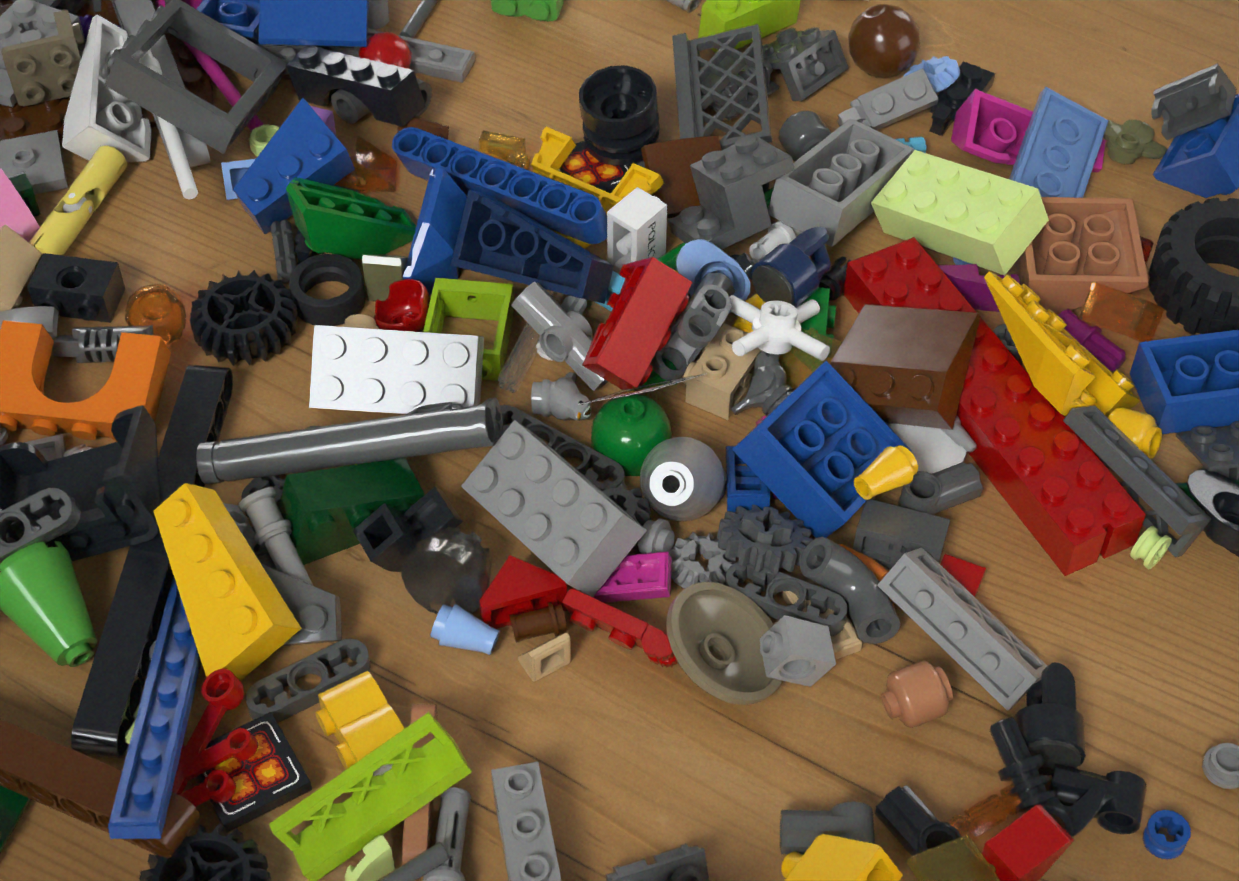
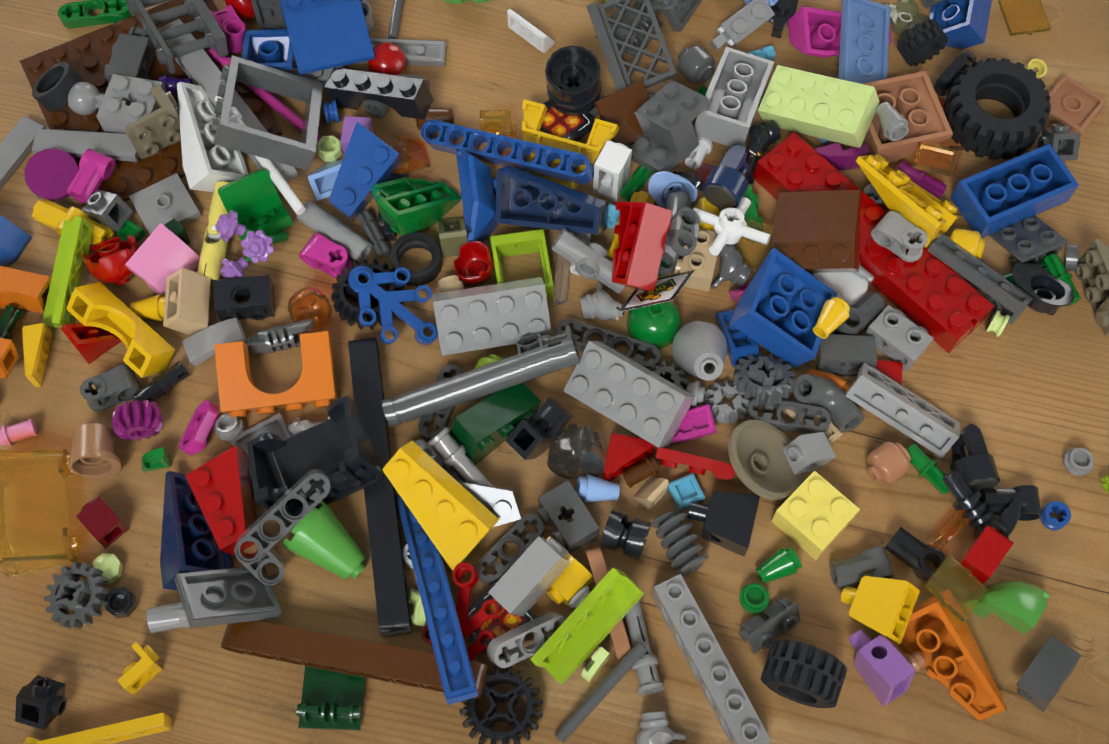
camera: 15 degrees left, 15 degrees up
none -> medium lavender plant [215,210,288,279]
none -> green bracket [218,168,293,241]
none -> light grey axle [297,201,373,263]
none -> dark pink piece [299,233,353,278]
none -> blue bush [323,99,340,124]
none -> blue plant [348,266,438,345]
none -> light grey beam [487,612,567,668]
none -> light grey brick [488,536,572,616]
none -> white slope [507,9,555,53]
none -> dark grey brick [537,480,600,554]
none -> black wheel [600,510,651,559]
none -> dark grey piece [651,511,709,577]
none -> medium azure tile [668,473,705,512]
none -> black torso [687,491,760,556]
none -> green plate [739,583,769,614]
none -> black animal [747,120,781,157]
none -> green cone [755,546,802,584]
none -> light yellow brick [771,470,860,560]
none -> light grey brick [864,305,934,372]
none -> light grey piece [871,211,928,262]
none -> light grey cone [876,102,909,141]
none -> black tyre [897,19,948,66]
none -> green axle [907,443,949,495]
none -> black tile [933,50,977,96]

